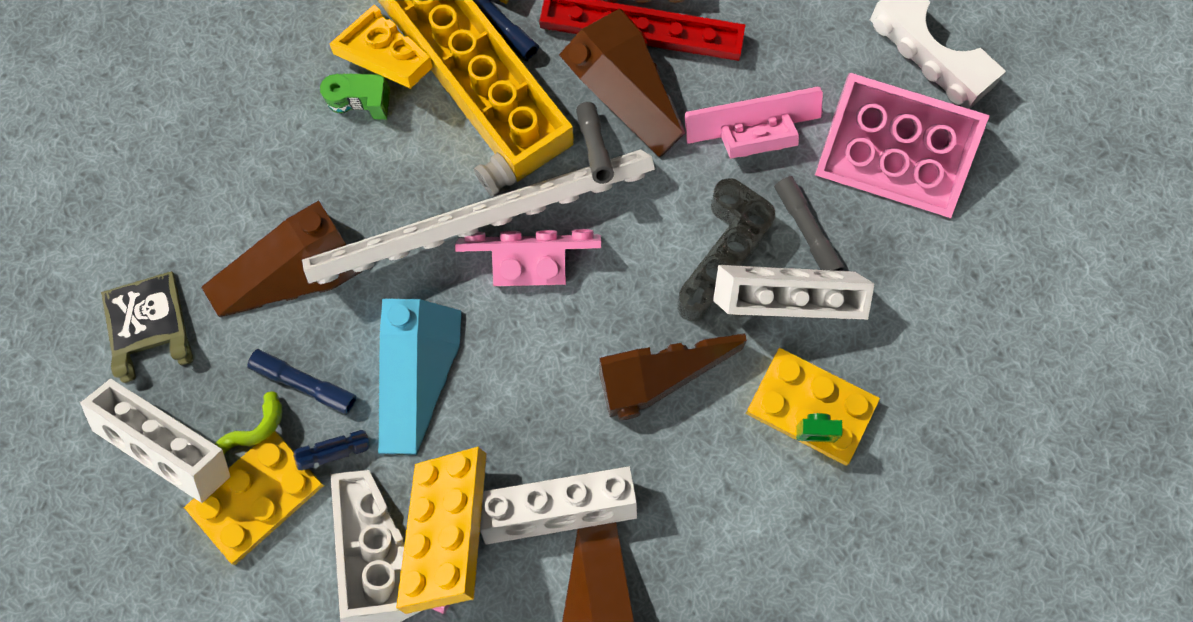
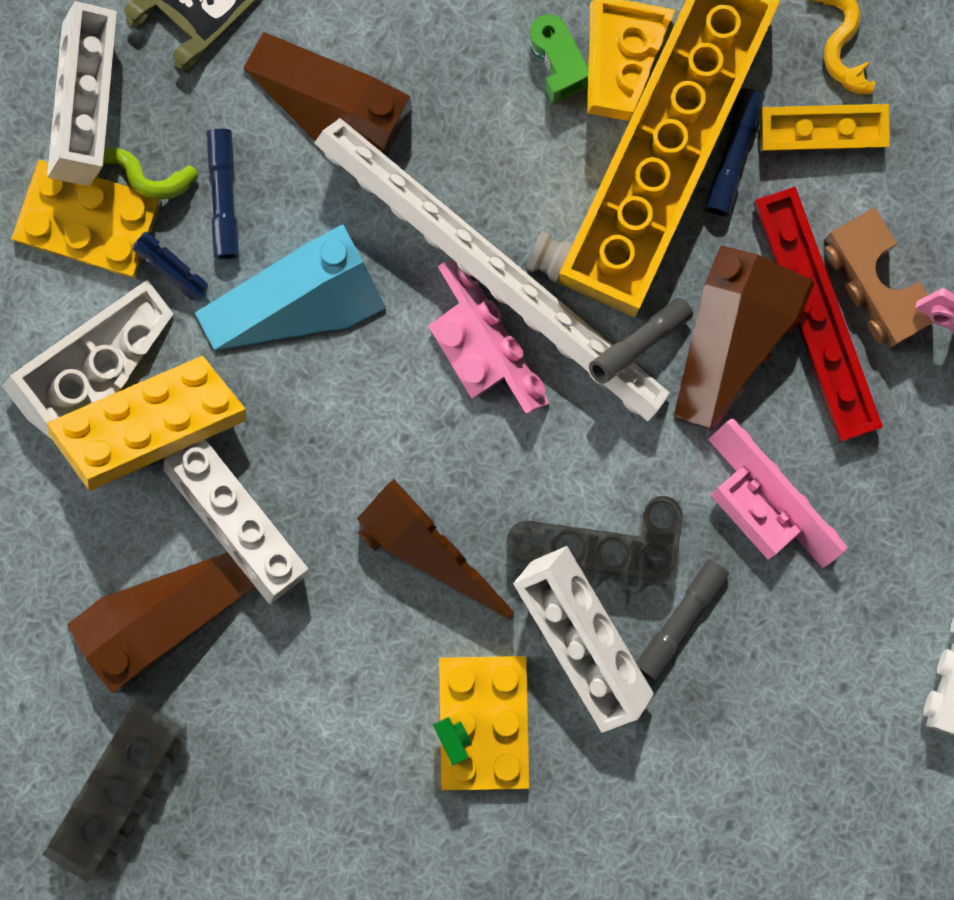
camera: 60 degrees right, 10 degrees up
bright pink slope [815,73,990,218] -> none

